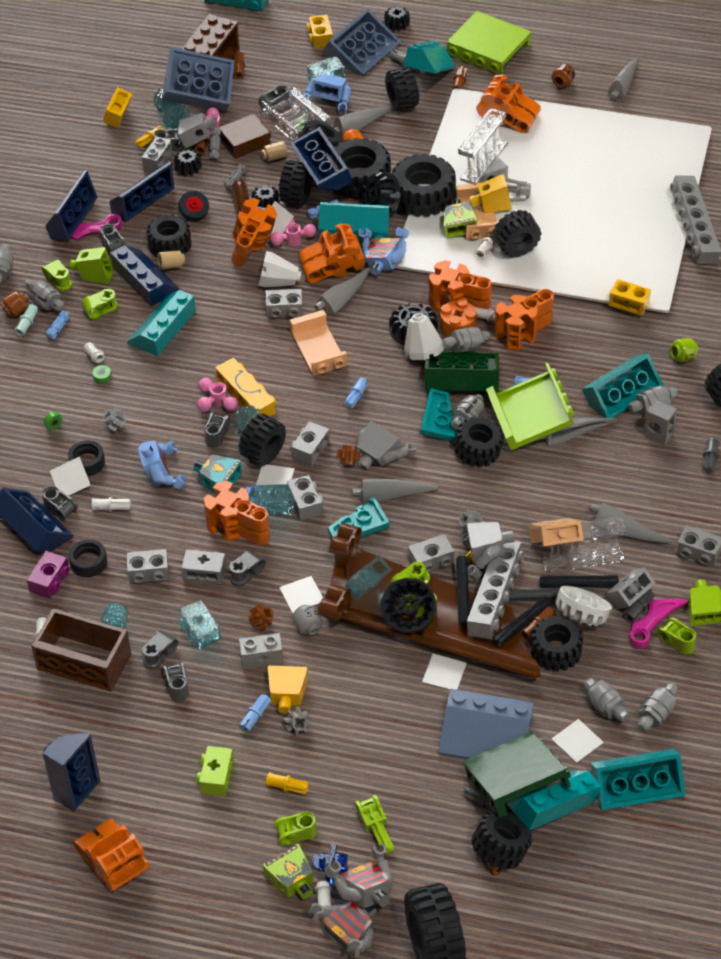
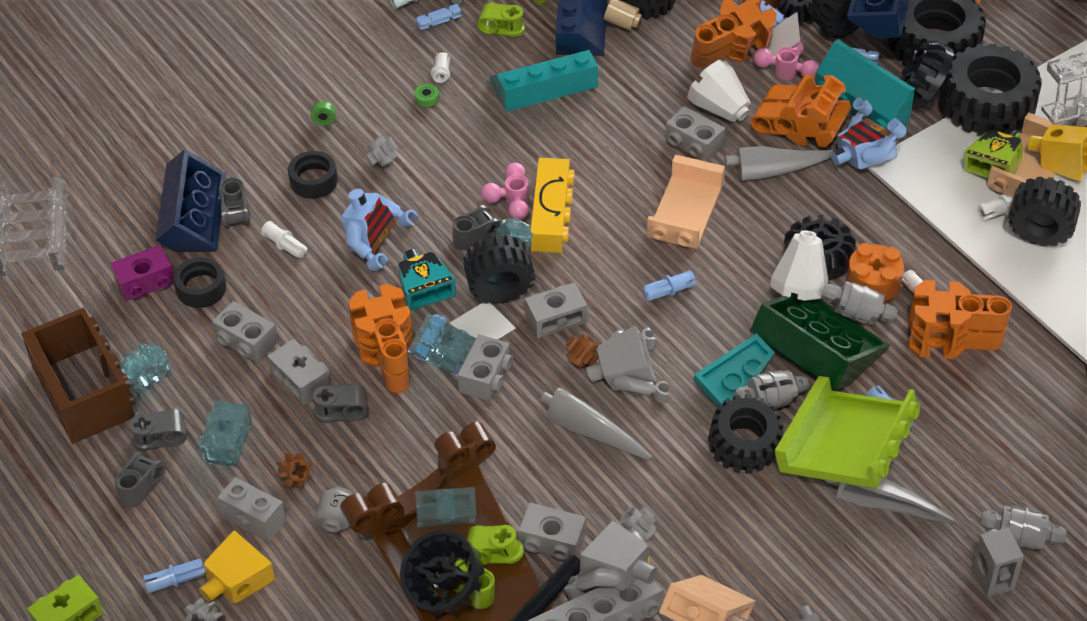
camera: 40 degrees right, 0 degrees up
white sticker [50,457,90,496] -> none
white sticker [279,576,323,613] -> none
teal wing [328,496,390,539] -> none
orange connector [429,260,492,311] -> none
teal slope [582,353,664,418] -> none

